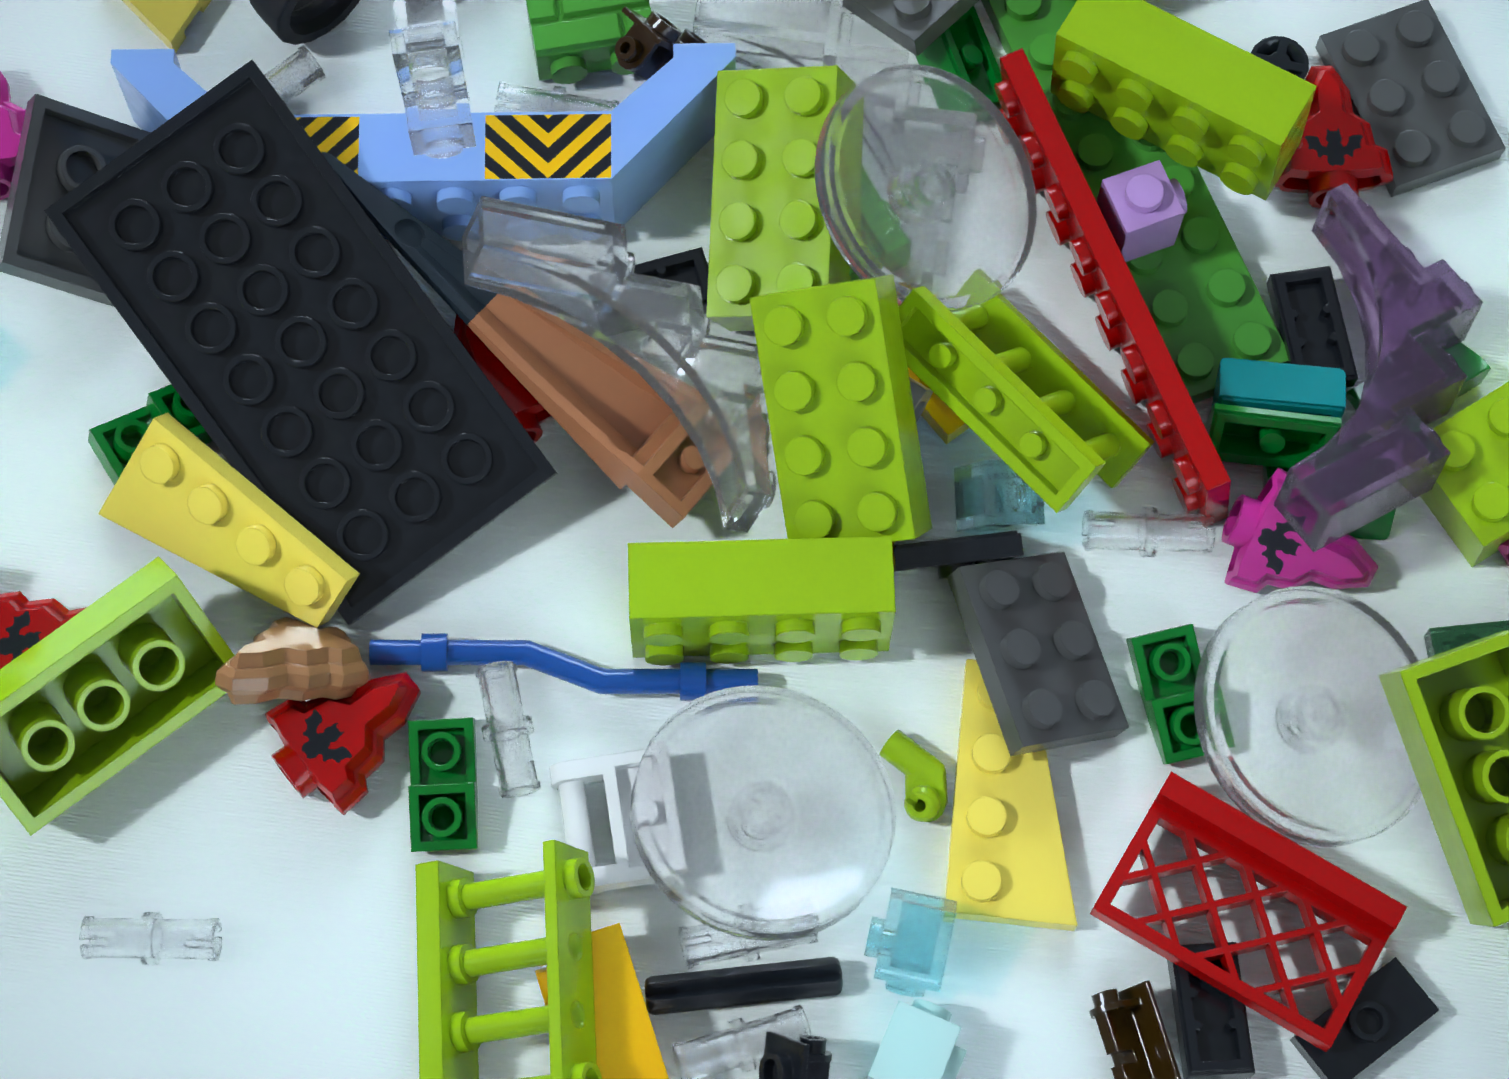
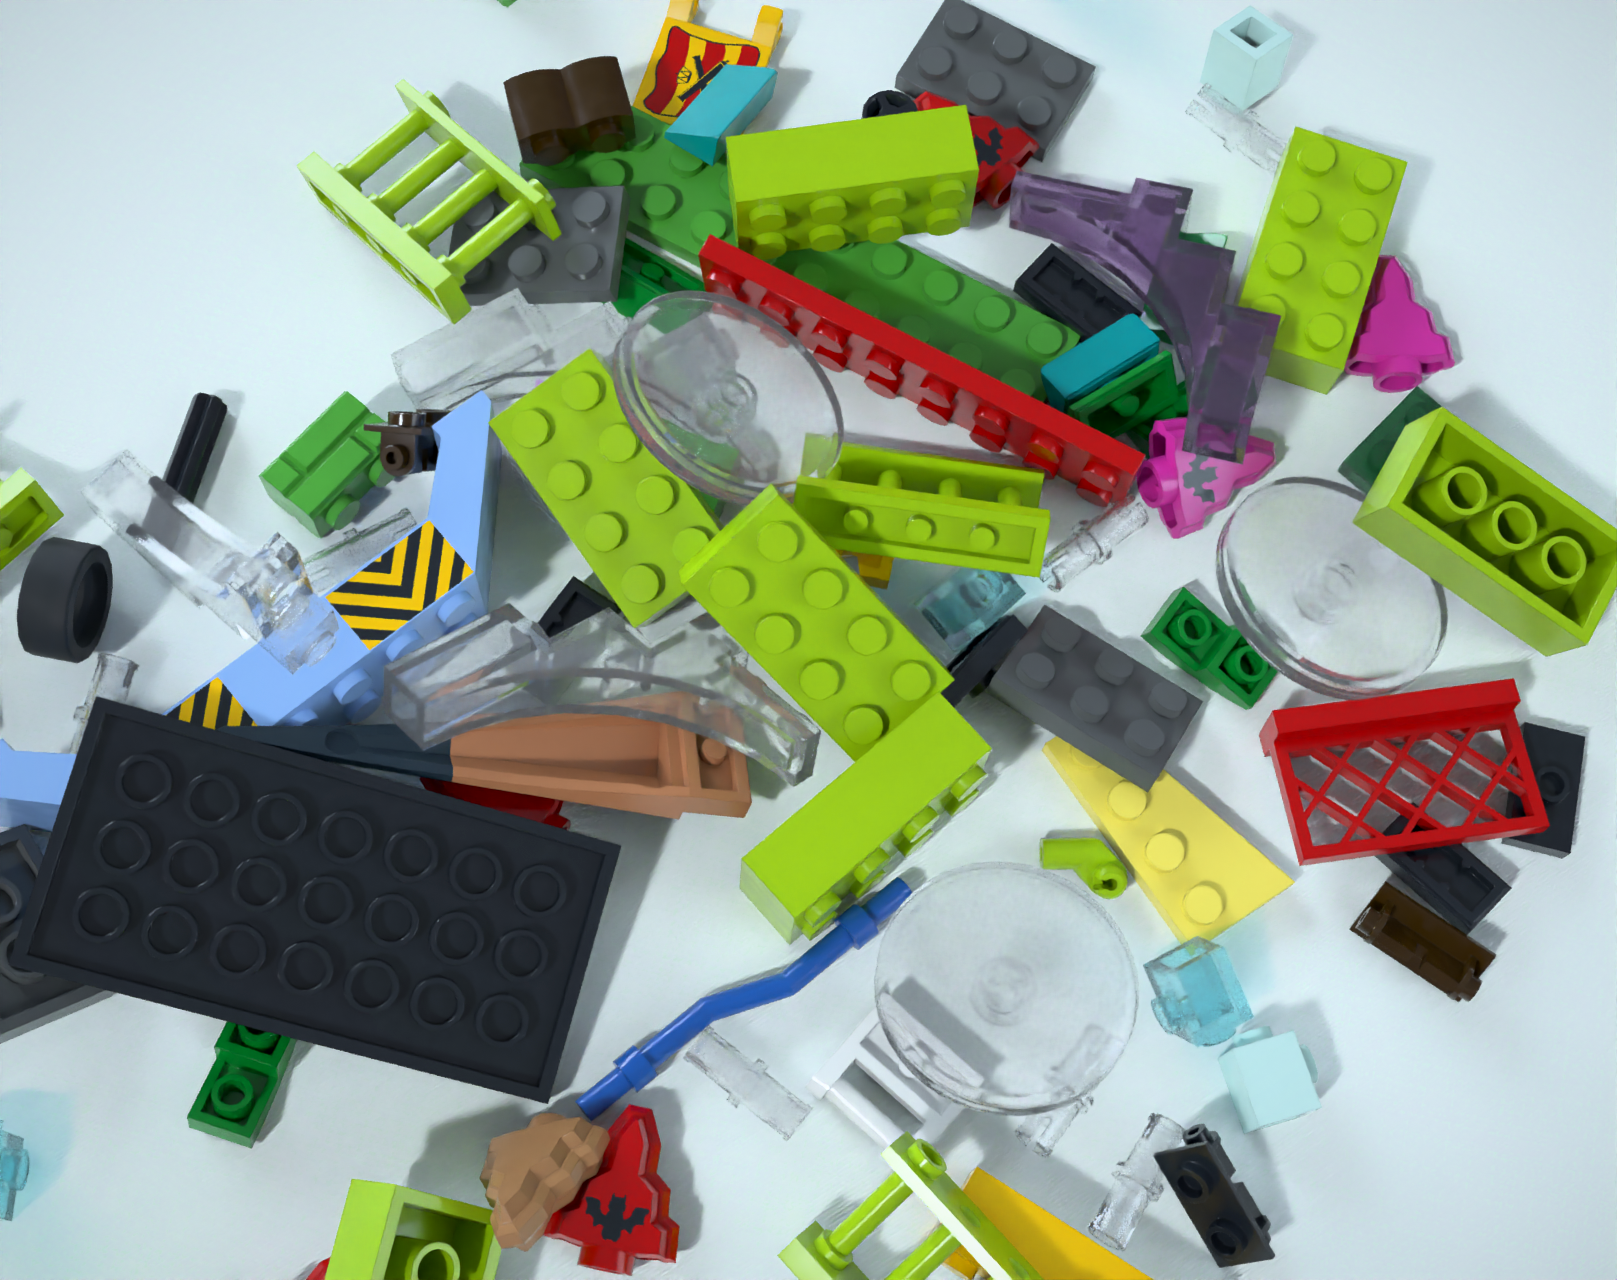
camera: 45 degrees left, 0 degrees up
light yellow wing [98,413,360,628] -> none
green slope [408,717,478,852] -> none
black axle [644,956,843,1015] -> none
lavender brick [1096,160,1187,262] -> none

